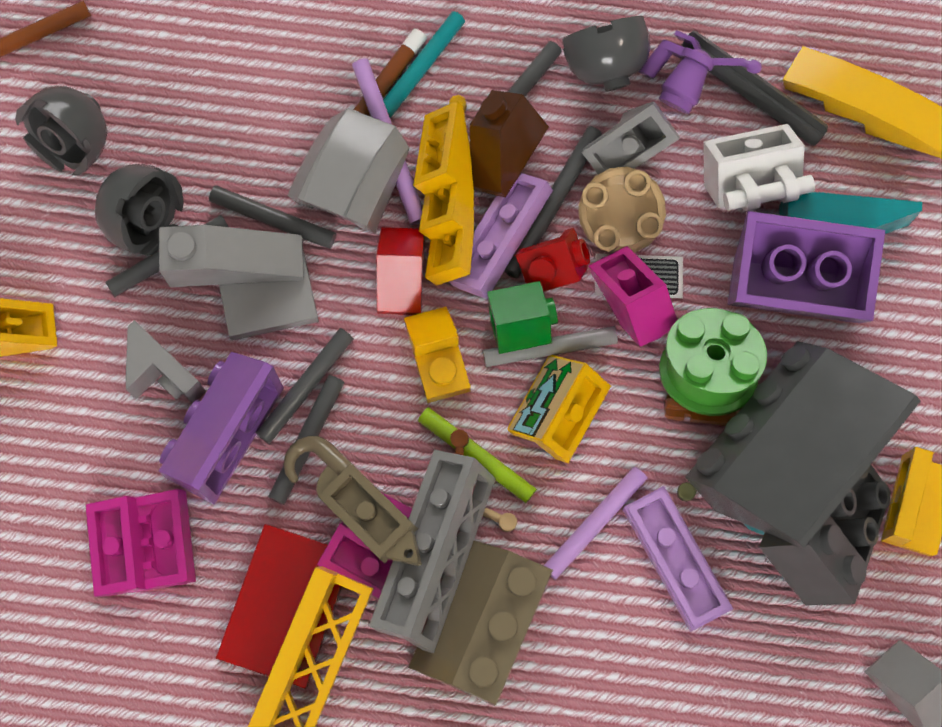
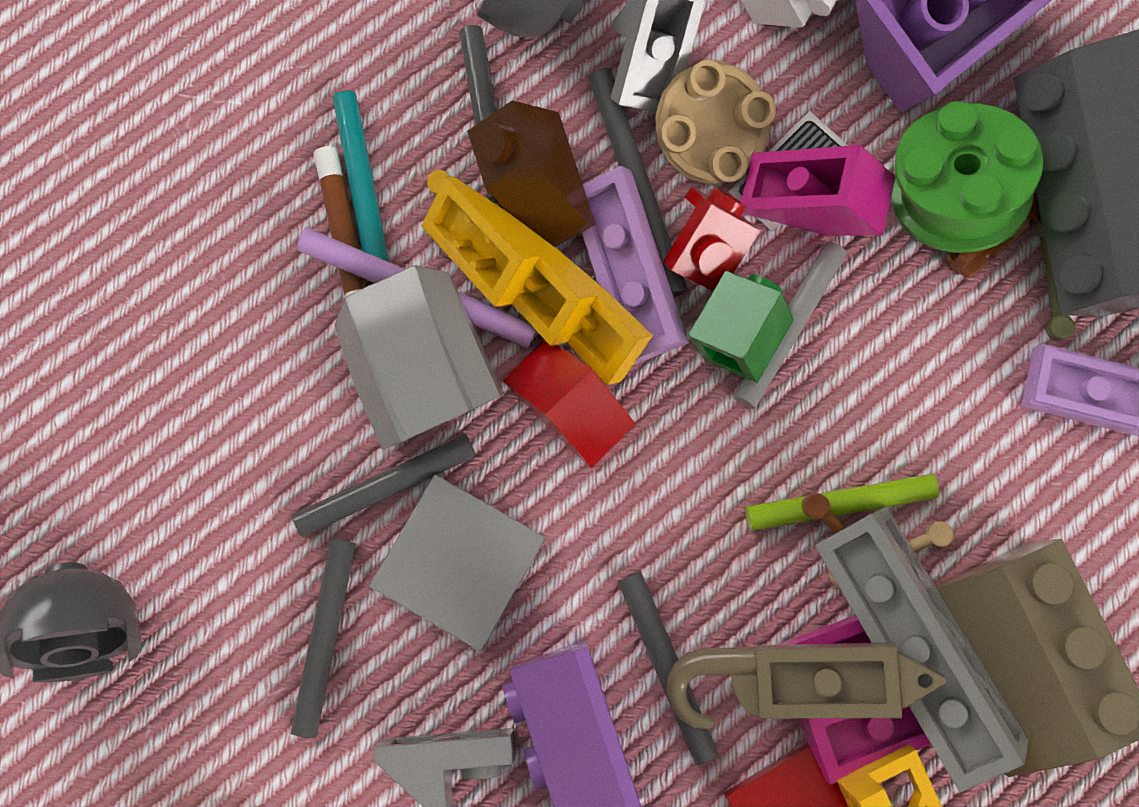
camera: 45 degrees left, 5 degrees up
dark grey cylinder [94,164,184,256] -> none
light grey slope [159,225,304,287] -> none
dark grey piece [255,328,354,444] -> none
yellow slope [404,306,471,403] -> none
panel [507,355,611,463] -> none
lavender bar [544,466,648,580] -> none

